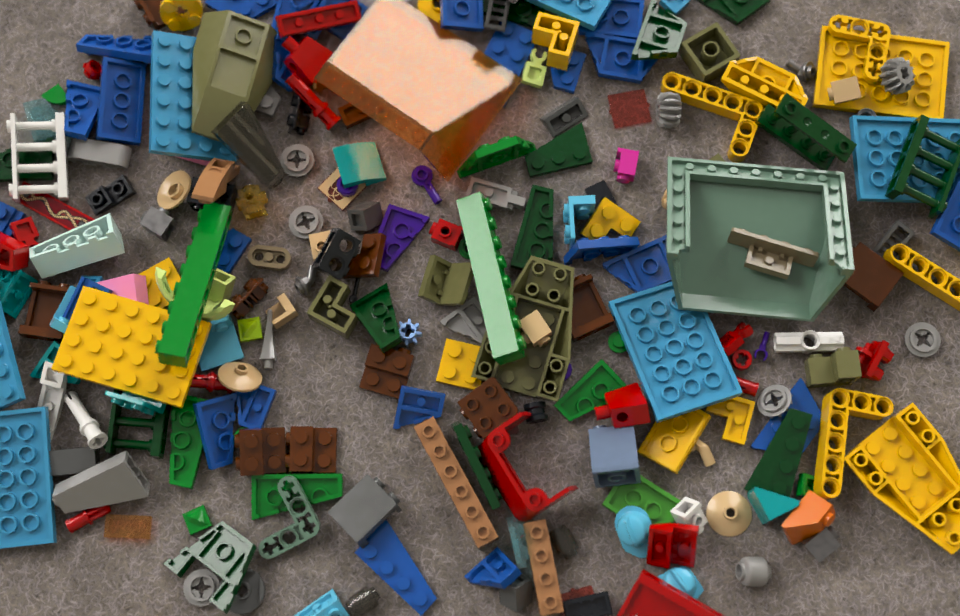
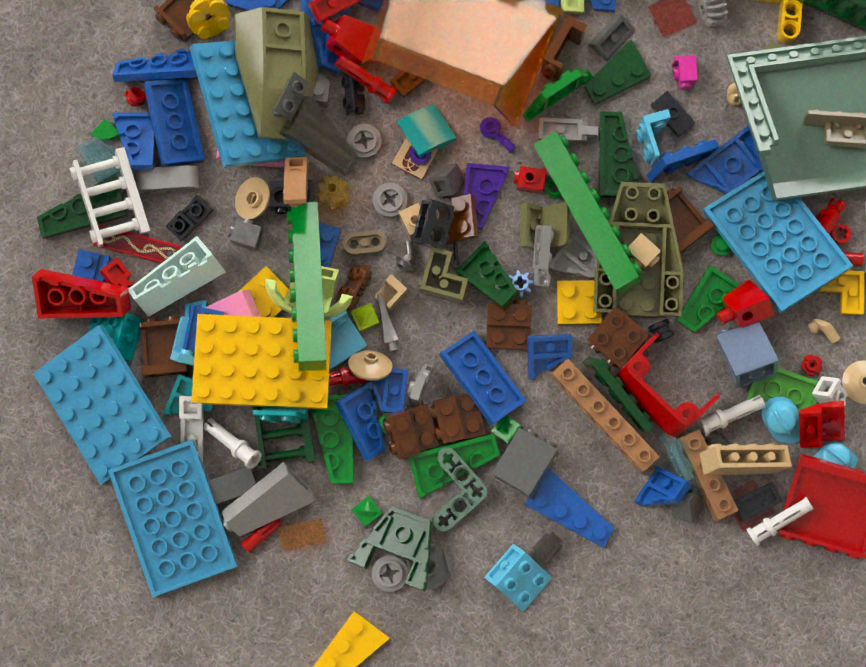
camera: 20 degrees left, 5 degrees up
yellow plate [580,197,641,240] -> none
yellow tile [637,409,711,474] -> none
dark purple hand [753,332,770,362] -> none
none -> dark grey hinge [273,72,310,121]
none -> light grey wing [407,363,433,405]
none -> blue plate [439,331,527,426]
none -> green tile [492,415,523,444]
none -> light grey hinge [533,225,553,286]
none -> reddish brown panel [540,15,587,81]
none -> white pin [697,395,765,436]
none -> tan brick [699,443,792,475]
none -> red plate [801,354,823,376]

